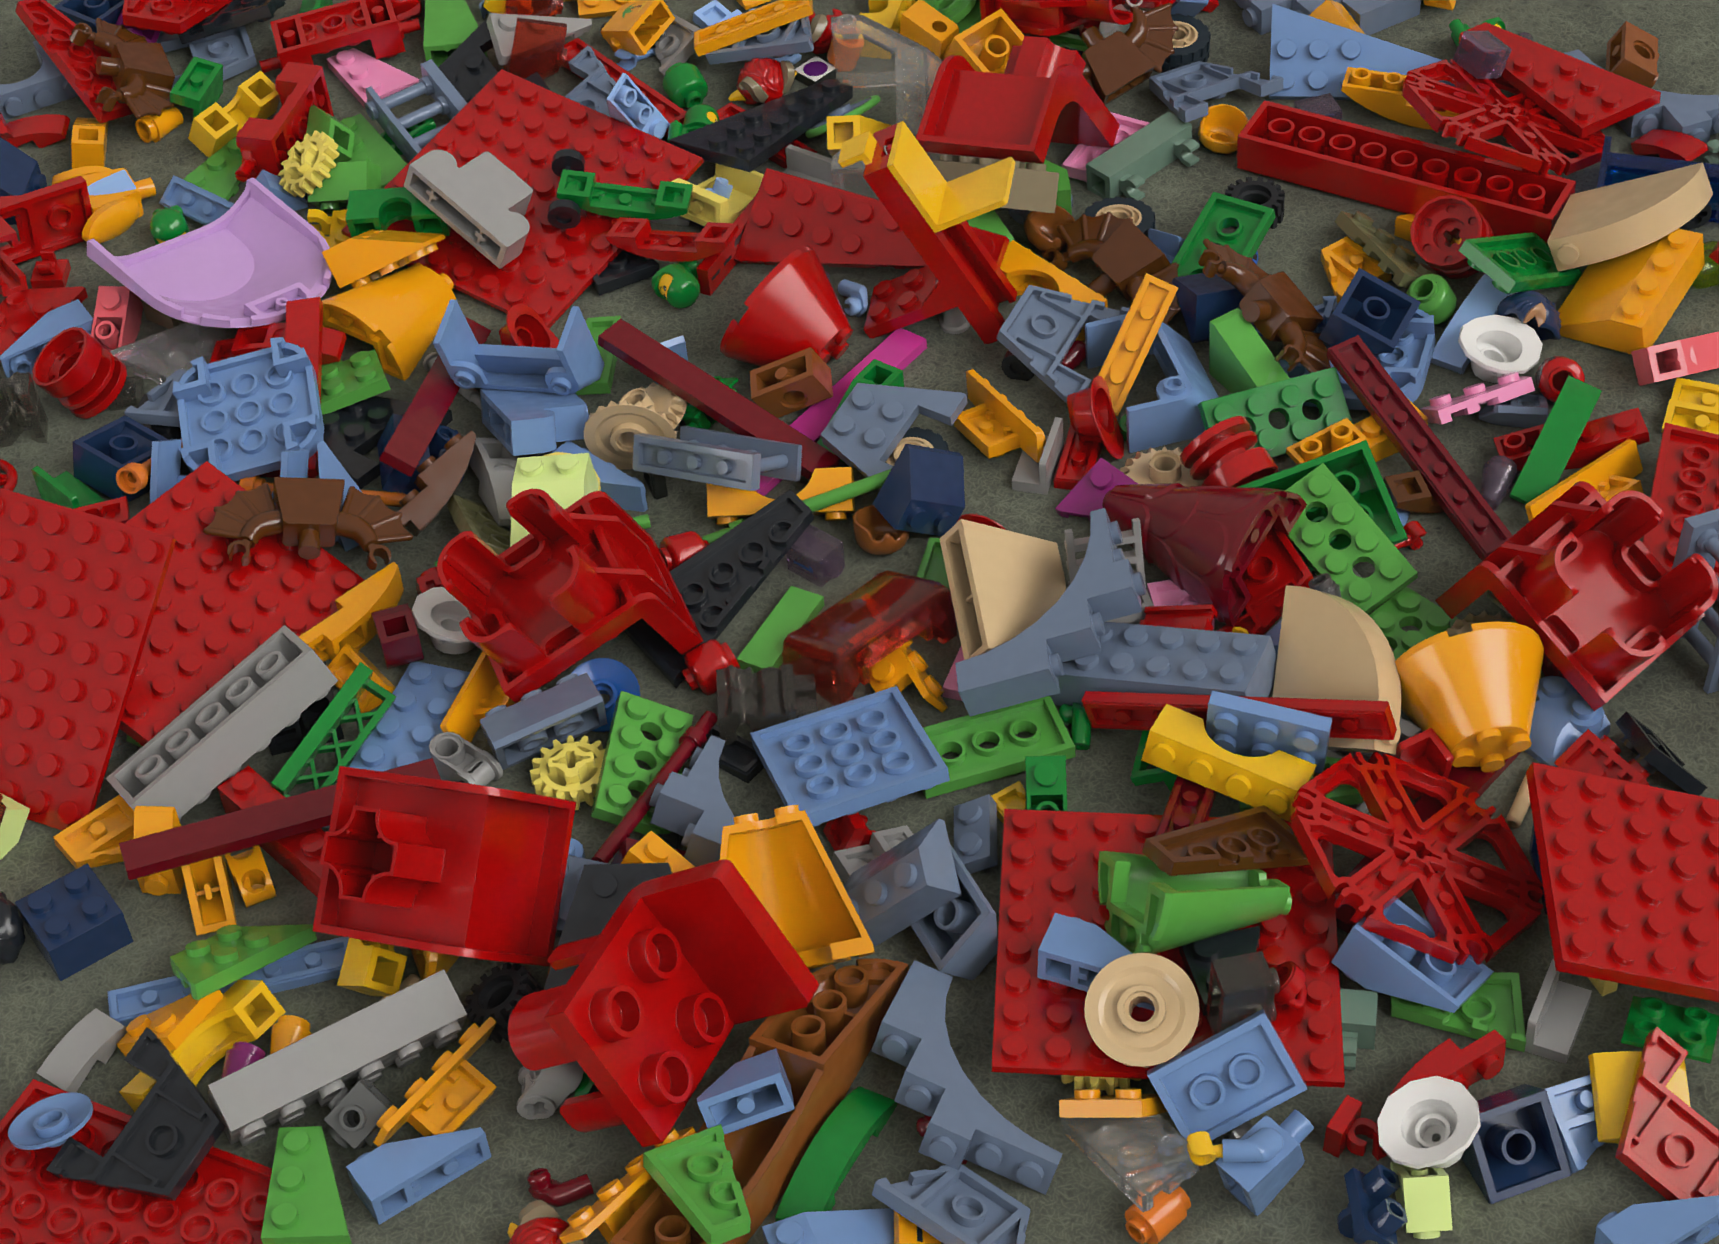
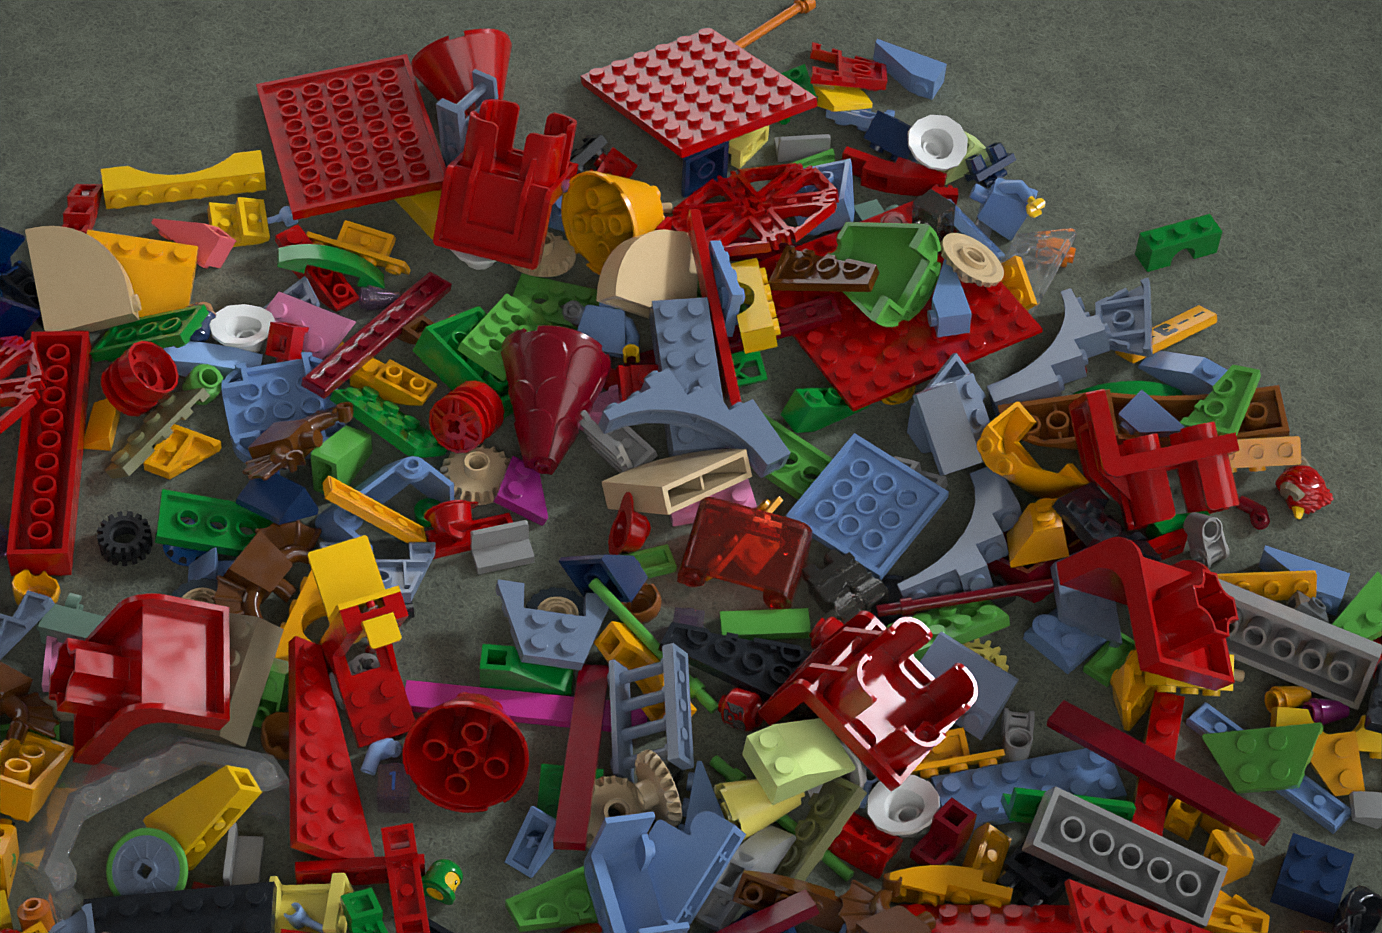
camera: 130 degrees left, 5 degrees up
dark orange brick [749,347,833,418] -> none
light orange bracket [954,369,1046,463] -> none
sand blue plate [954,794,997,874] -> none
yellow tile [991,781,1027,824] -> none
dark blue slope [1319,268,1421,354] -> none
red head [1535,356,1585,403] -> none
none -> red brick [265,322,309,363]

